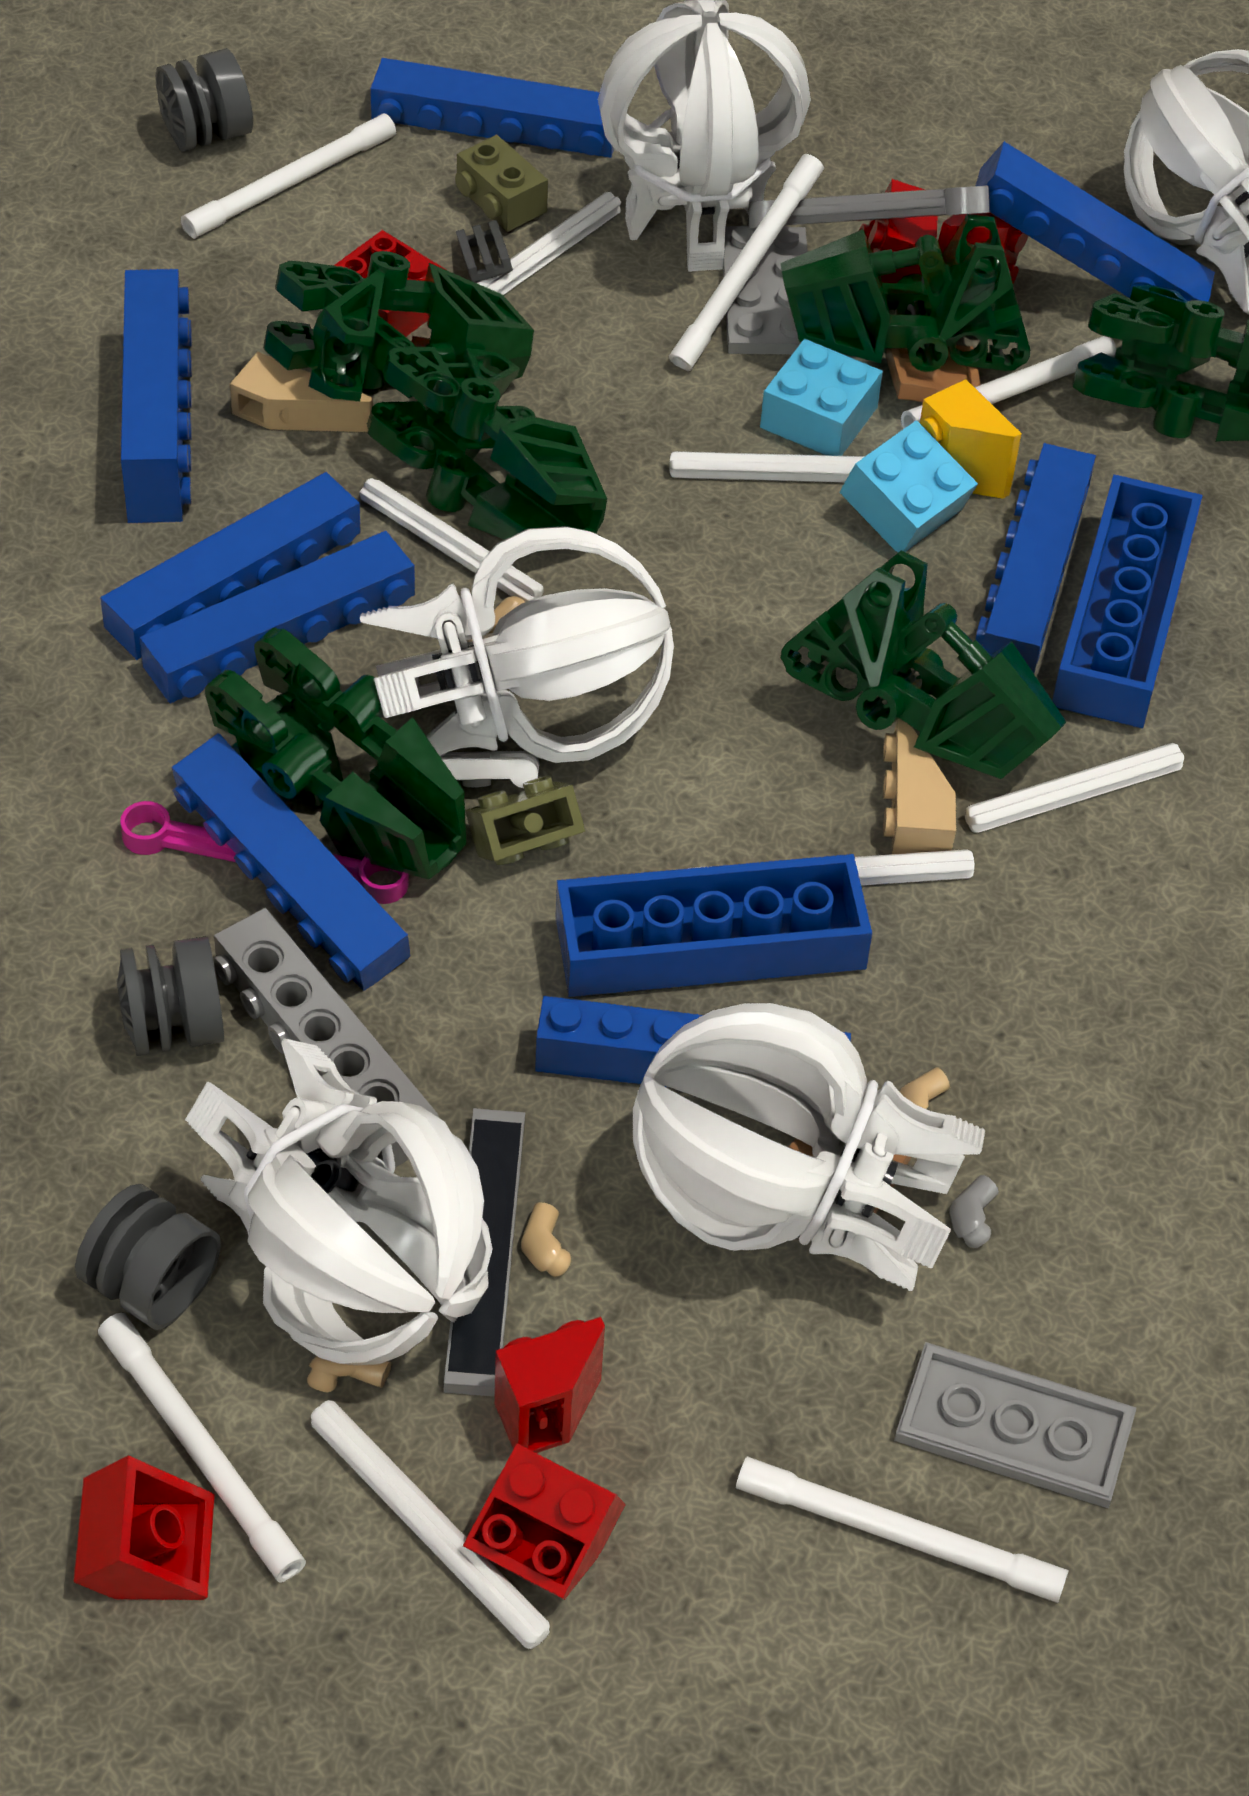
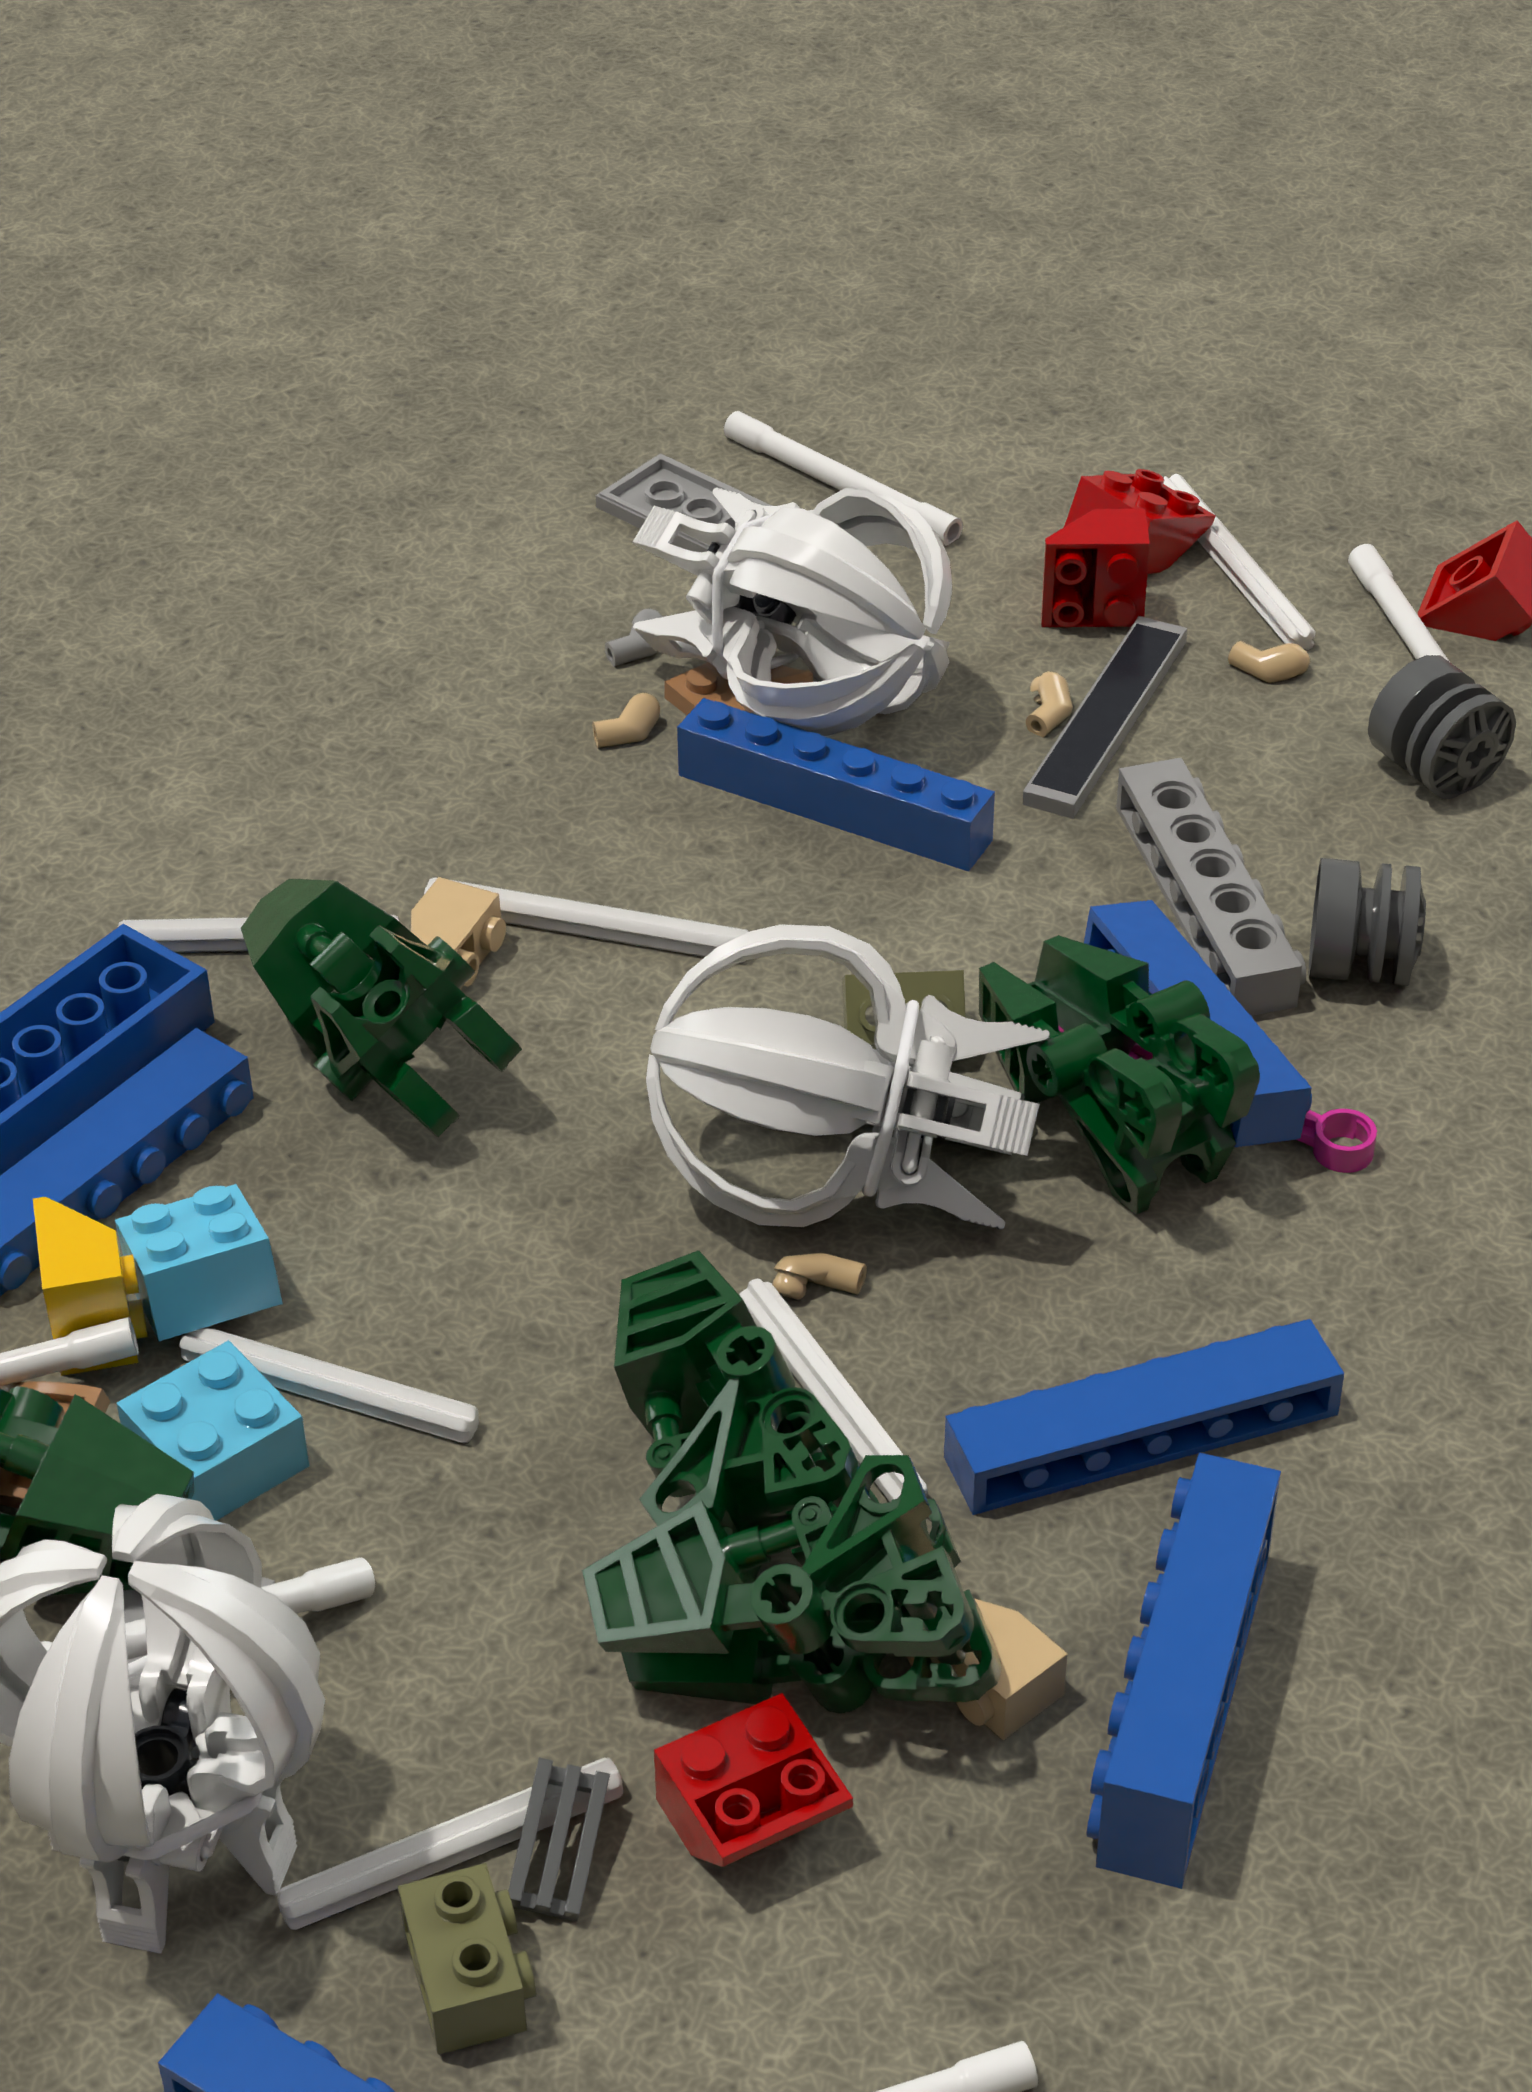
camera: 155 degrees left, 10 degrees down
blue brick [140,531,415,703] -> none
white piece [185,1038,493,1365] -> none
blue brick [555,854,872,997] -> none

